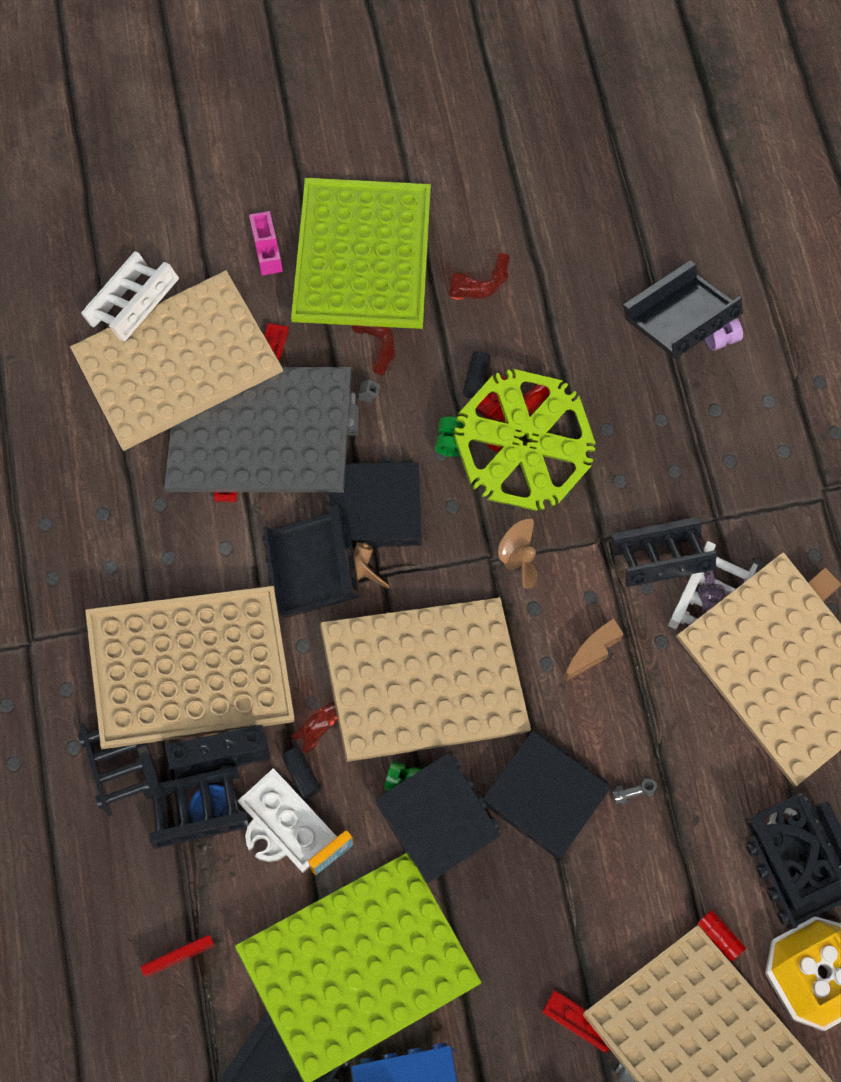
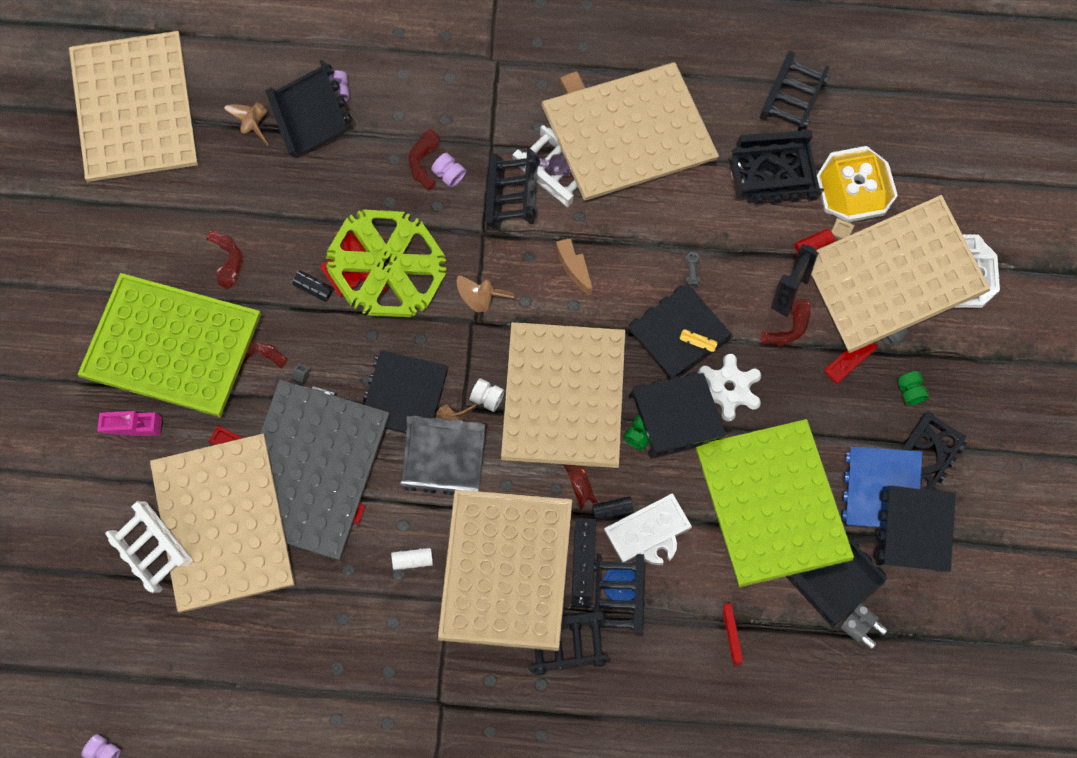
camera: 75 degrees left, 0 degrees up
light orange tile [308,831,354,875] -> none
green wheel [435,417,464,457] -> none
none -> tan plate [69,31,198,182]
none -> medium nougat piece [224,102,269,147]
none -> white axle [391,548,432,570]
none -> clear red piece [408,129,439,191]
none -> lavender wheel [431,153,466,188]
none -> white wheel [470,378,505,412]
none -> yellow axle [680,329,717,352]
none -> white plate [698,354,761,422]
none -> clear red piece [760,299,811,347]
none -> black fence [771,244,819,317]
none -> tan tile [832,218,854,240]

